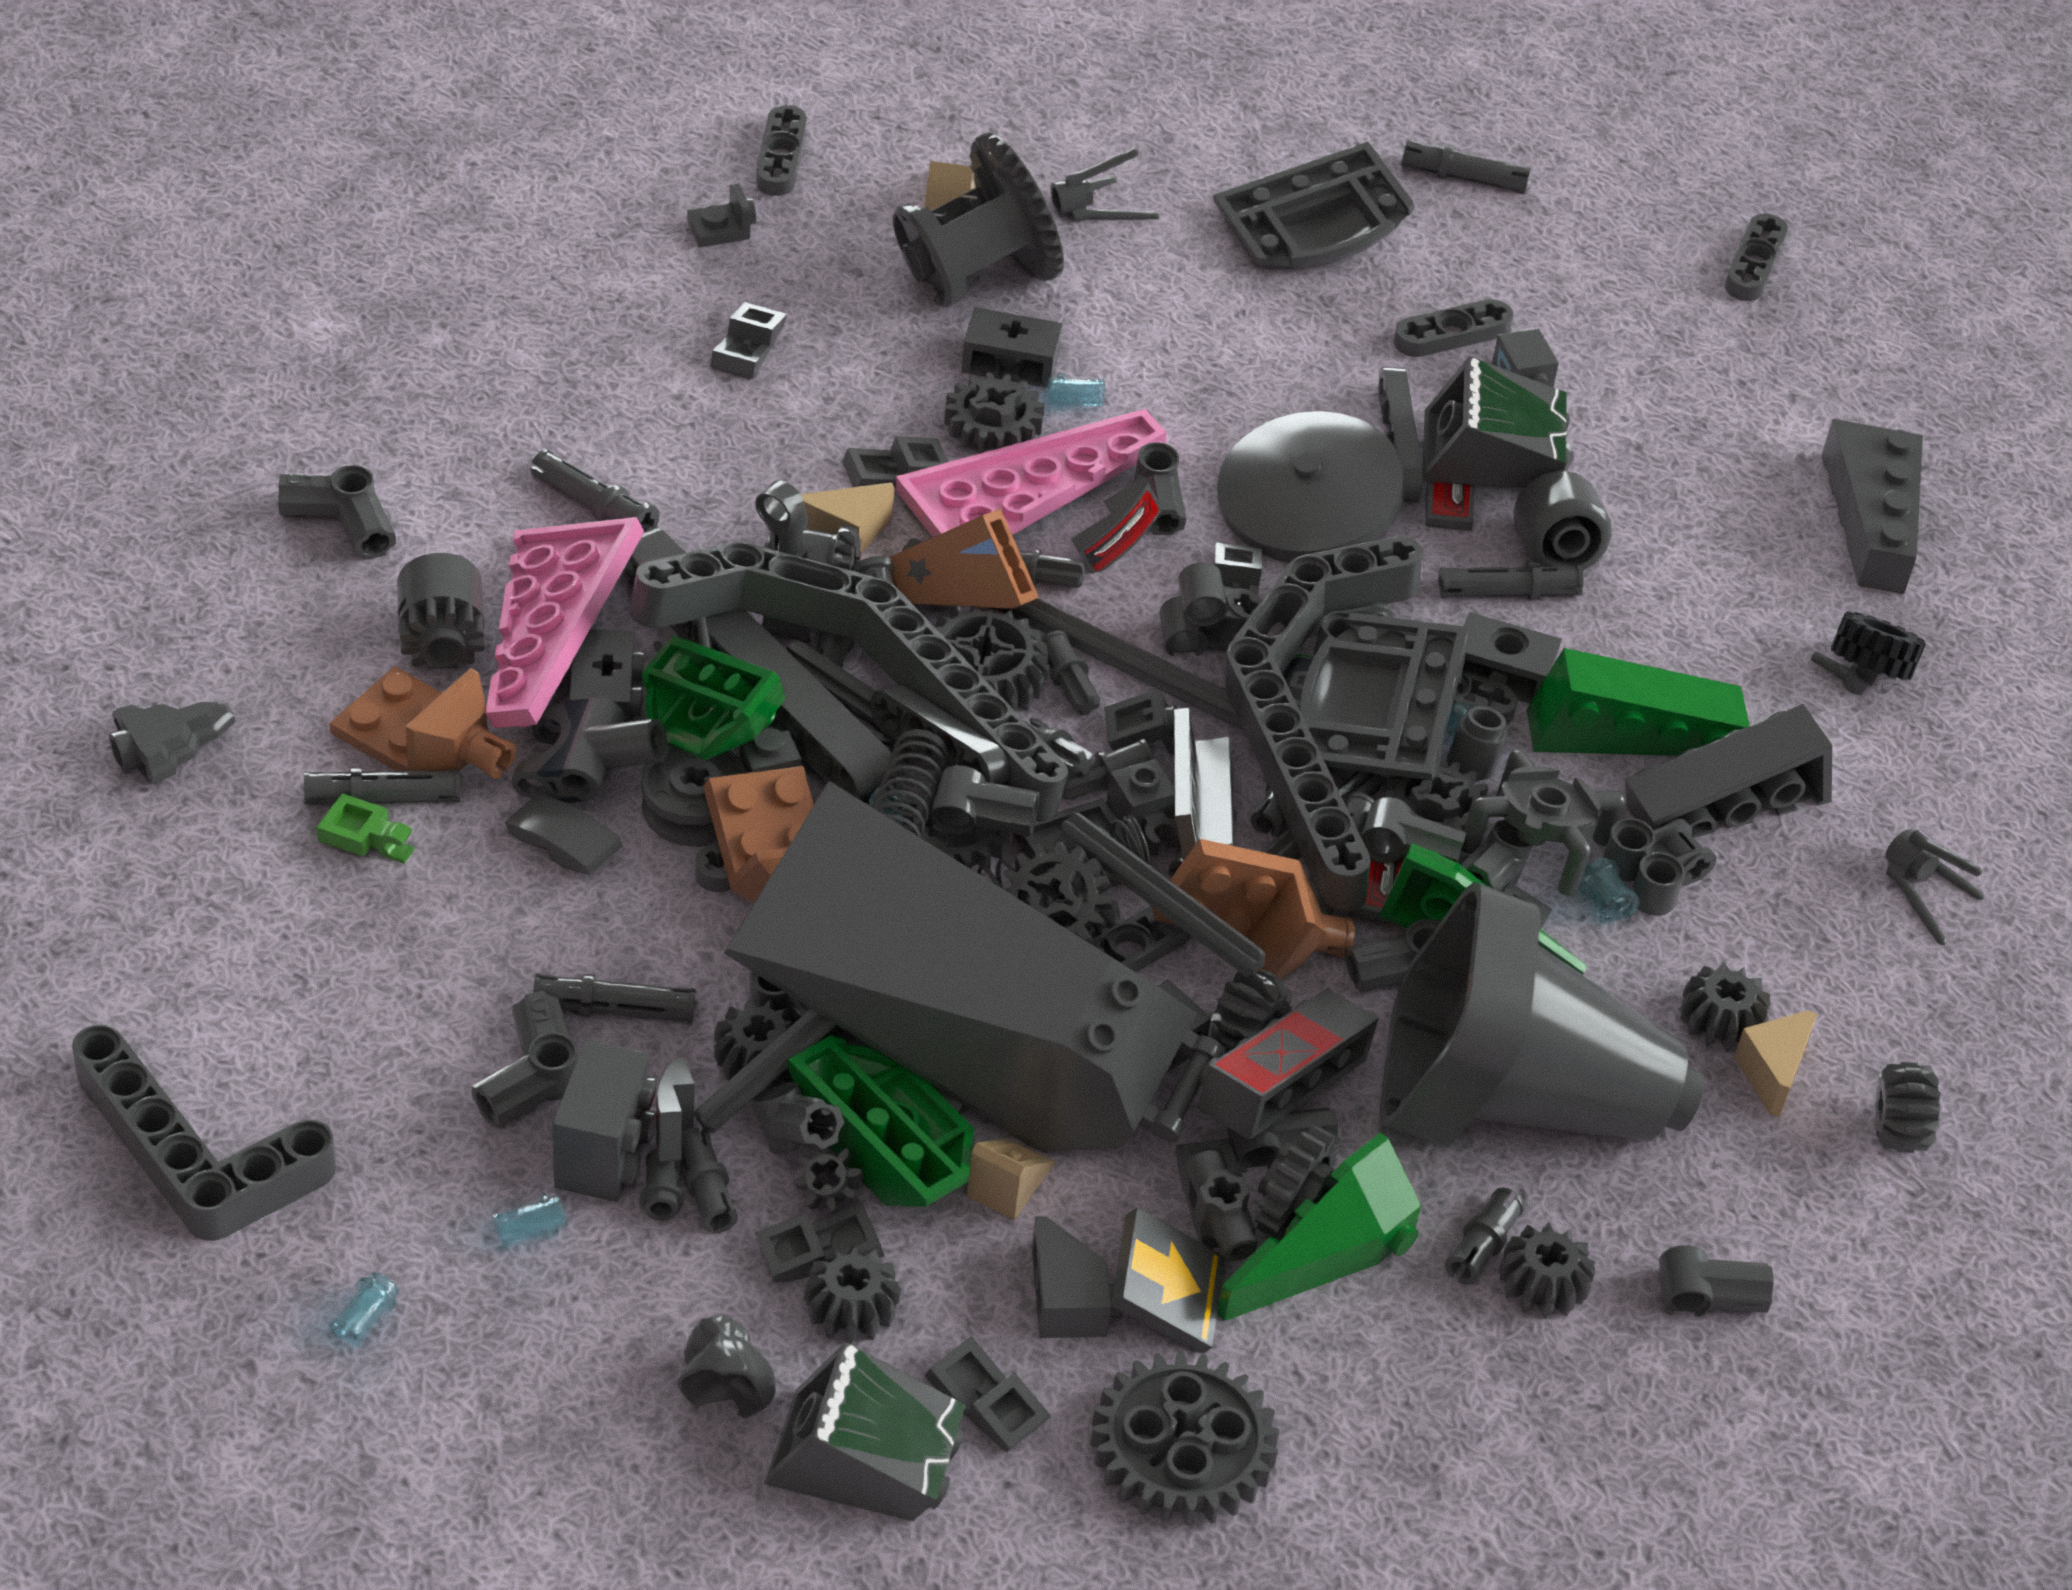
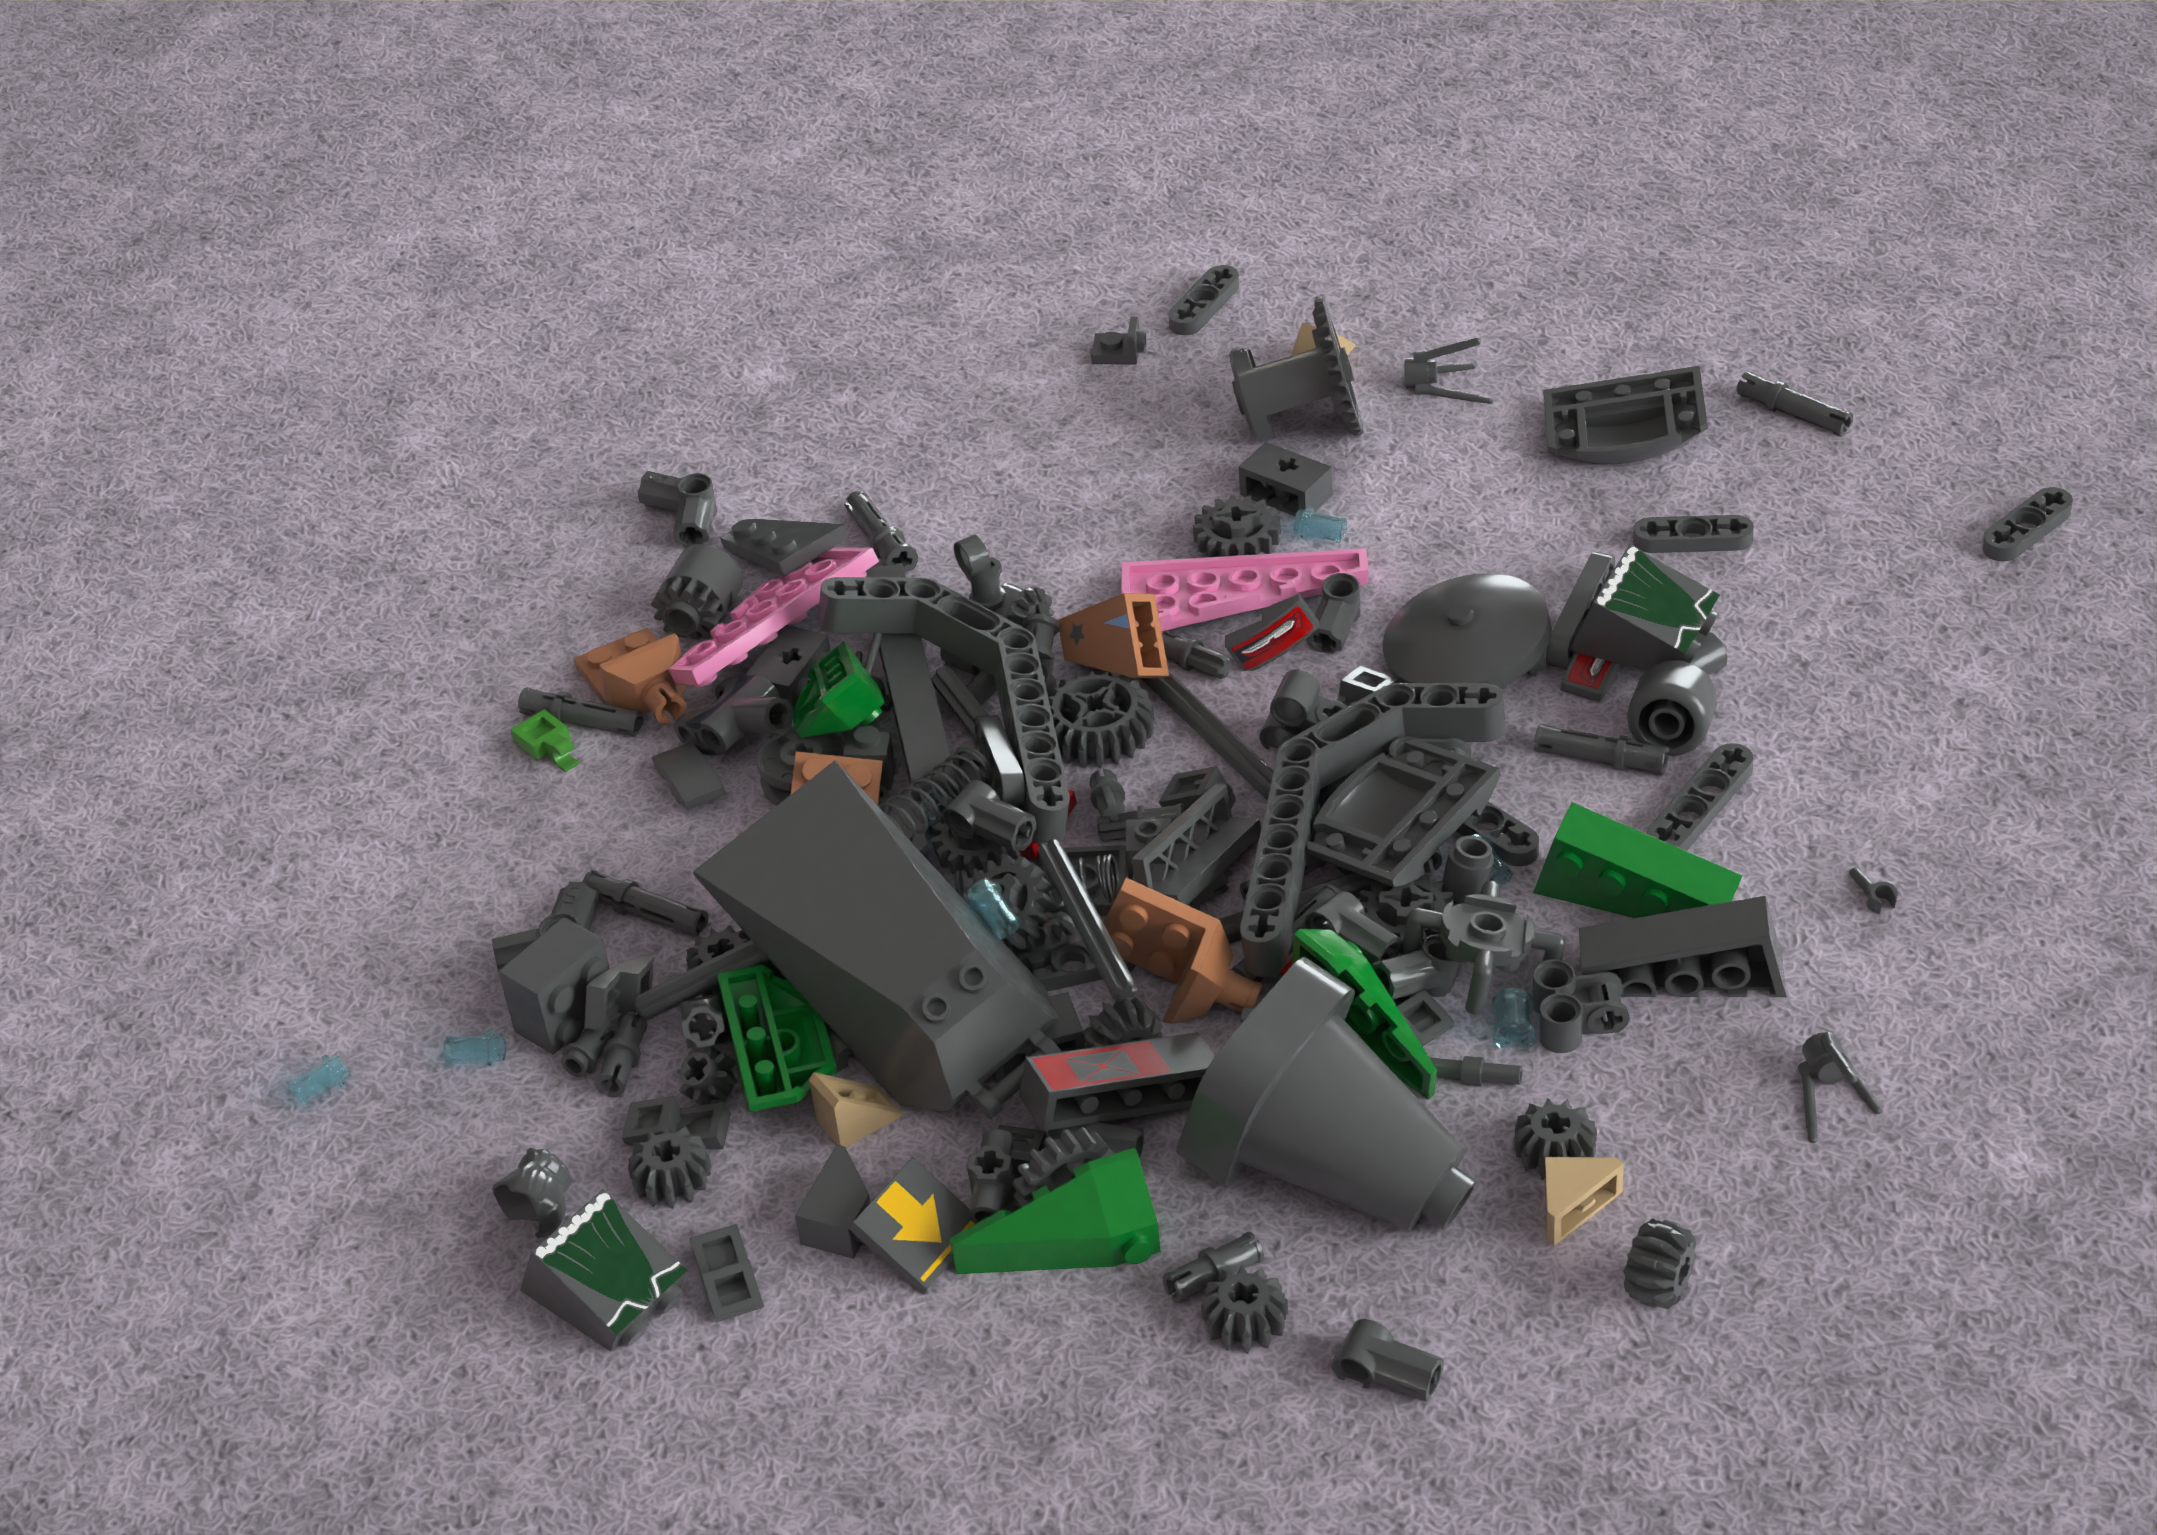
camera: 35 degrees right, 5 degrees down
dark grey beam [72,1025,336,1241] -> none
dark grey rock [109,702,235,784] -> none
dark grey slope [710,302,786,379] -> none
tan slope [801,482,894,553] -> none
dark grey slope [842,436,948,487] -> none
dark grey axle [1042,631,1100,715] -> none
dark grey gear [1090,1351,1279,1526] -> none
dark grey brick [1463,612,1562,704] -> none
dark grey brick [1492,329,1559,387] -> none
dark grey wedge [1821,419,1923,594] -> none
black tyre [1830,611,1926,680] -> none
none -> dark grey wing [720,519,849,576]
none -> clear light blue pin [967,879,1021,939]
none -> dark grey bar [1430,1056,1523,1086]
none -> dark grey beam [1647,743,1753,851]

